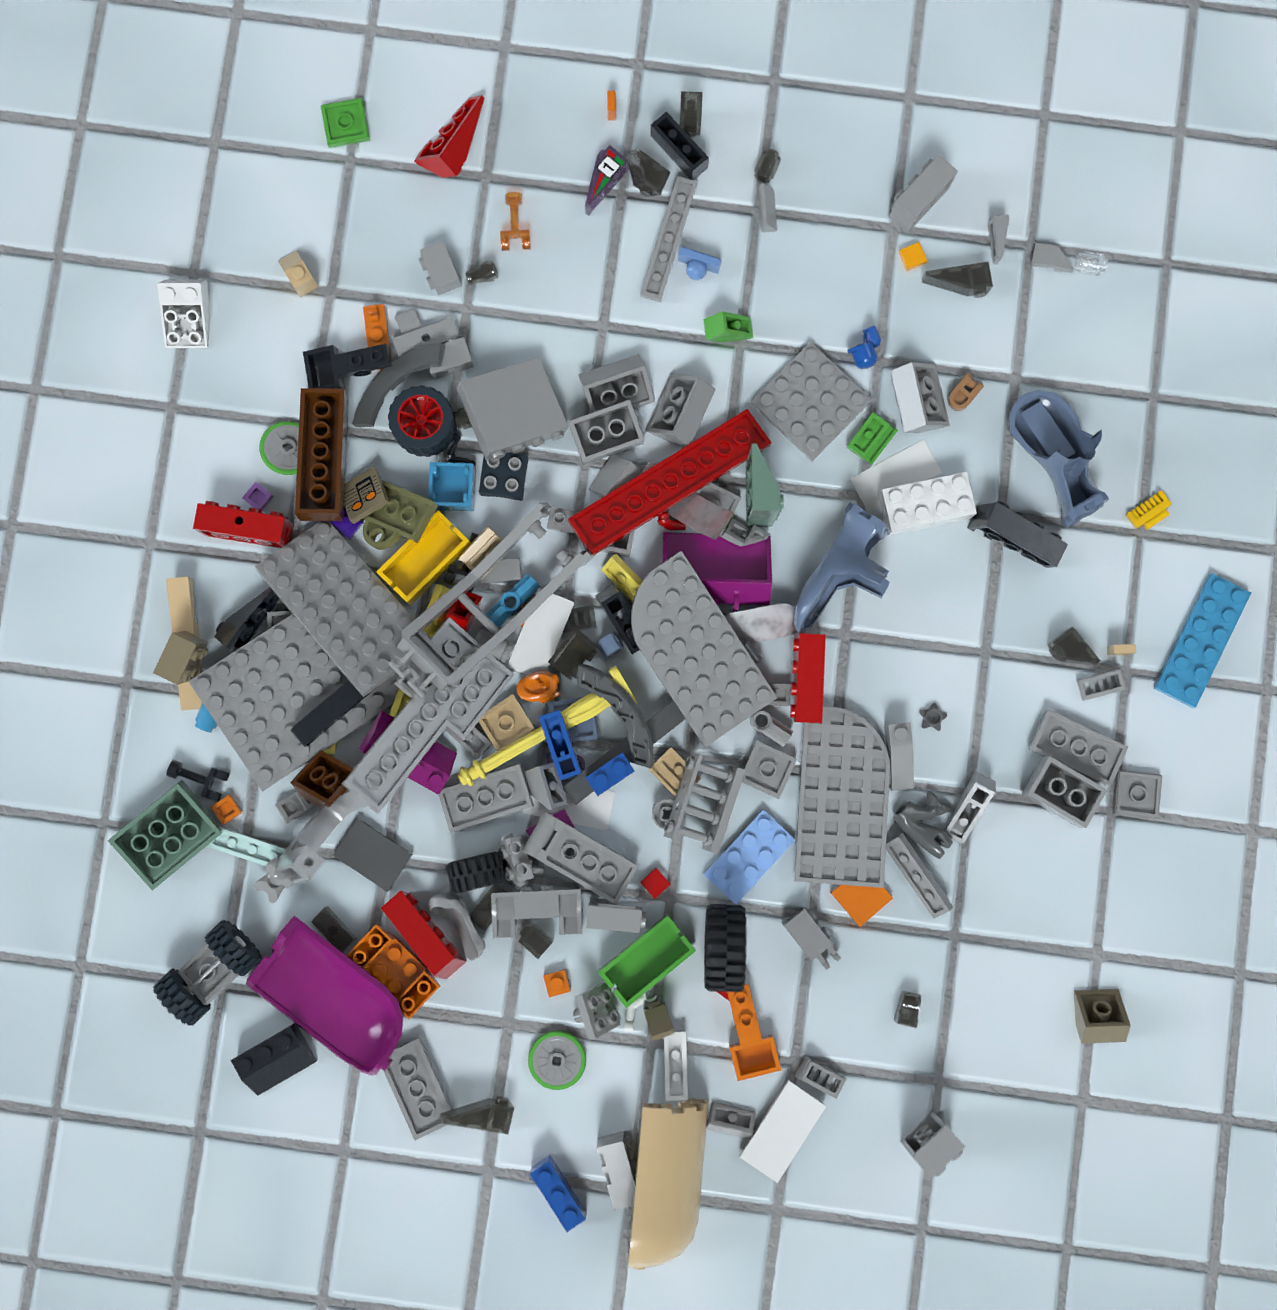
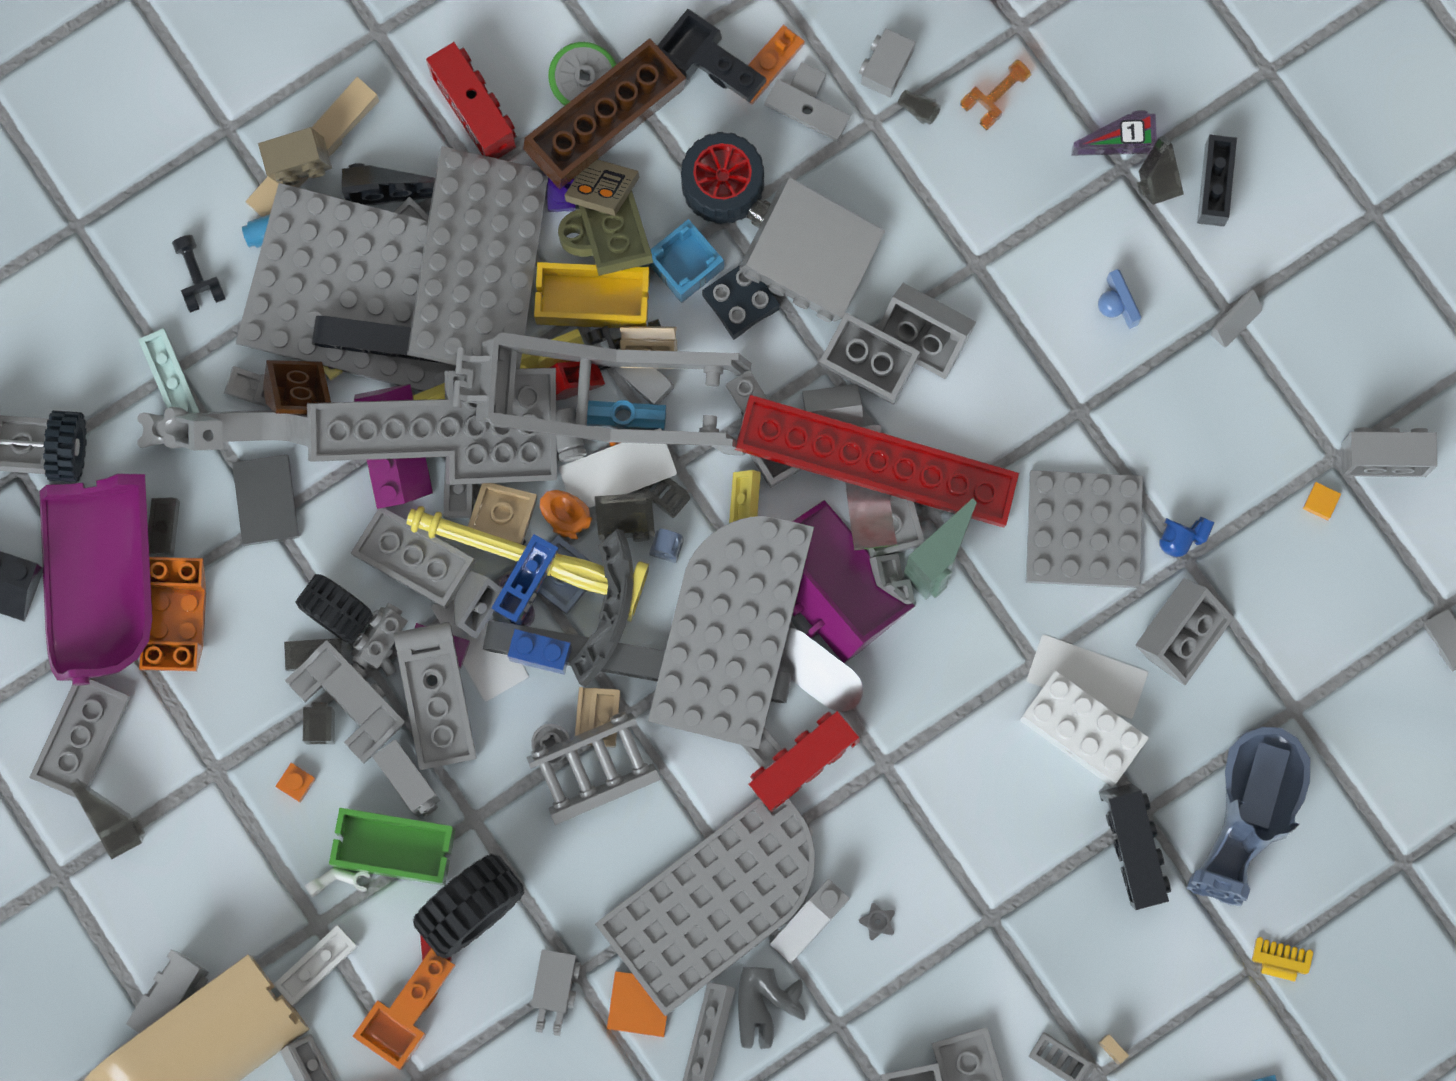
camera: 50 degrees right, 5 degrees down
sand green slope [108,780,223,891] -> none
orange tile [211,795,243,825] -> none
medium lavender tile [242,482,274,510] -> none
dark grey tile [352,343,445,427] -> none
red wedge [381,890,466,980] -> none
light grey hair [428,885,486,961] -> none
light grey slope [430,337,474,380] -> none
black piece [446,433,476,466] -> none
light grey wheel [528,1031,586,1090] -> none
blue brick [530,1155,587,1232] -> none
light grey plate [573,982,621,1040] -> none
black slope [595,584,639,655] -> none
orange tile [607,90,616,120] -> none
light grey plate [640,176,697,303] -> none
red tile [640,868,671,899] -> none
dark tan slope [644,1000,674,1041] -> none
light grey slope [645,373,716,446] -> none
red arm [657,512,686,531] -> none
clear smoke slope [679,91,703,137] -> none
bright green slope [703,311,753,343] -> none
light blue plate [704,810,795,904] -> none
light grey plate [742,741,797,799] -> none
light grey piece [750,711,794,747] -> none
clear smoke brick [754,149,781,183] -> none
sand blue animal [794,502,890,633] -> none
bright green plate [846,412,898,466] -> none
clear smoke slope [921,262,993,298] -> none
light grey slope [944,772,996,844] -> none
medium nougat plate [948,373,984,411] -> none
light grey slope [988,215,1009,265] -> none
clear smoke slope [1047,627,1101,665] -> none

